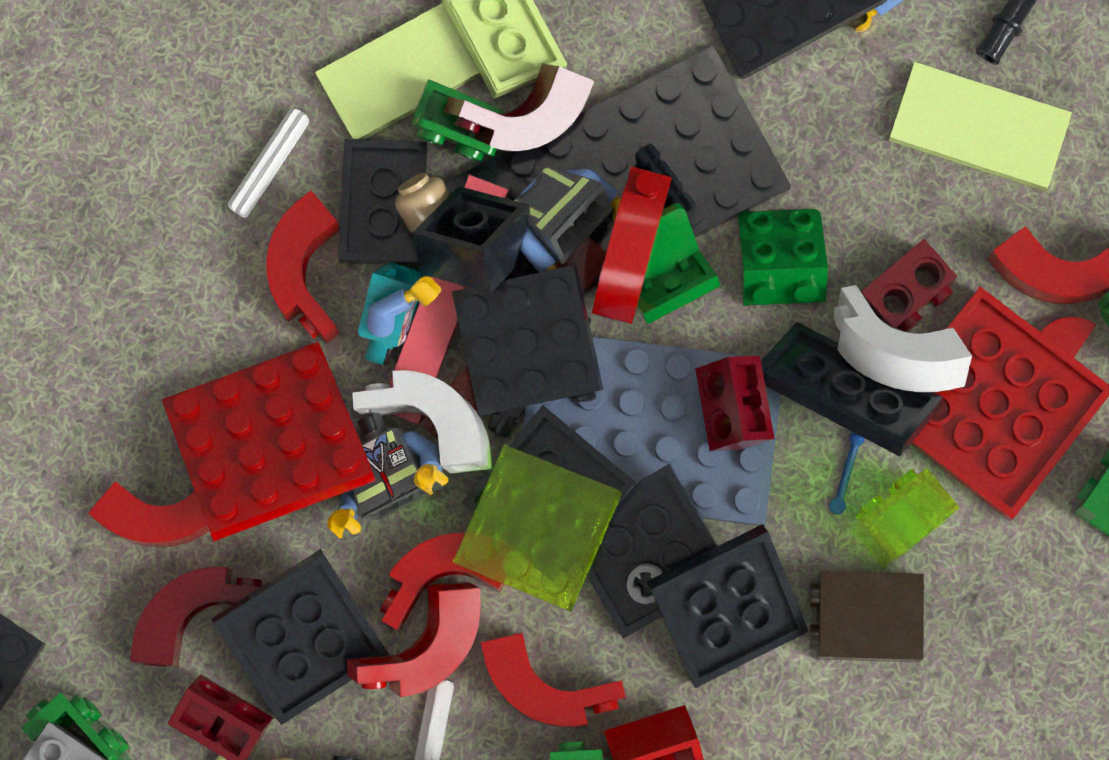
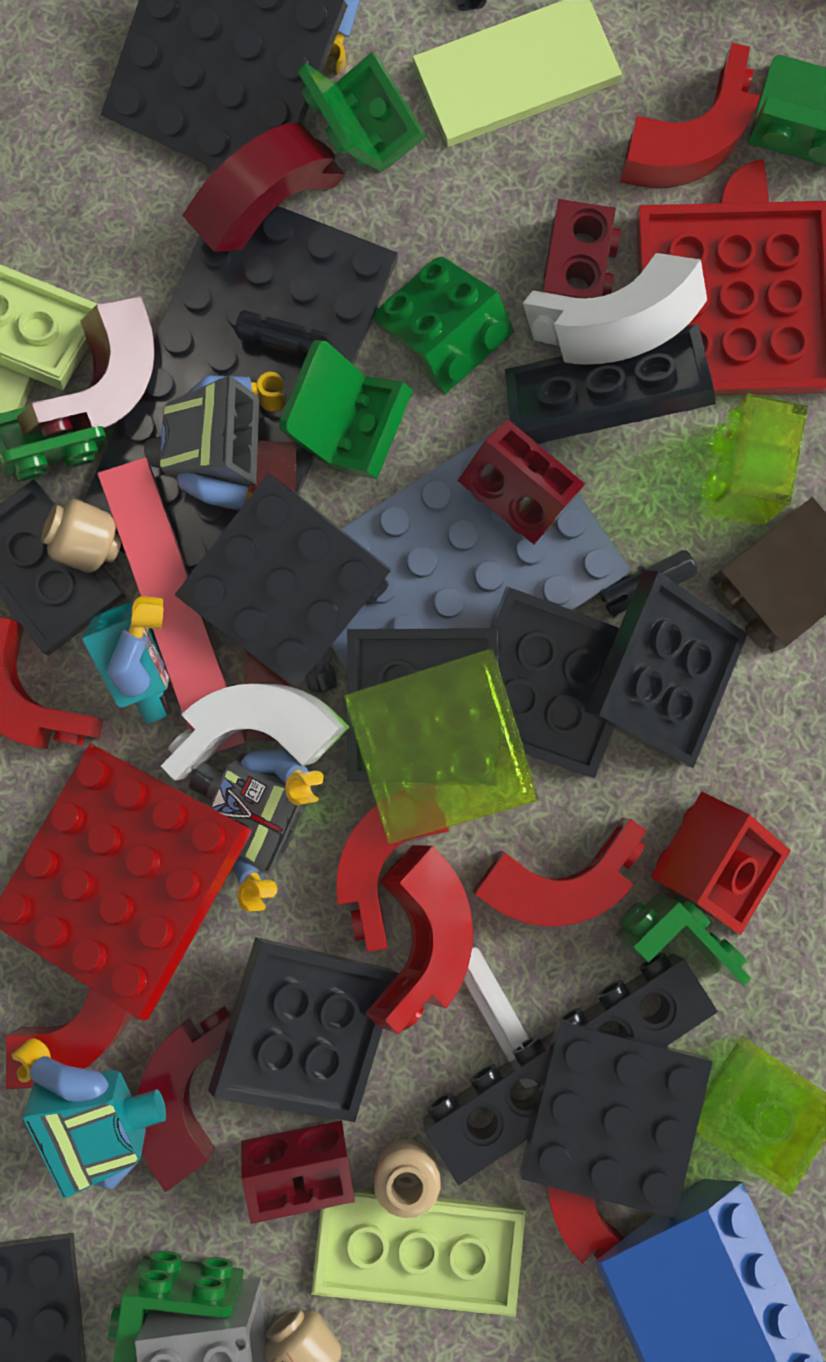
camera: 50 degrees left, 5 degrees up
black slope [412,186,530,294] -> none
red arch [592,167,672,324] -> none
light grey bush [627,563,663,604] -> none
blue hinge [829,432,865,515] -> none
none -> torso [11,1038,166,1199]
none -> dark red arch [182,122,345,252]
none -> green bracket [297,52,426,172]
none -> black axle [599,550,698,619]

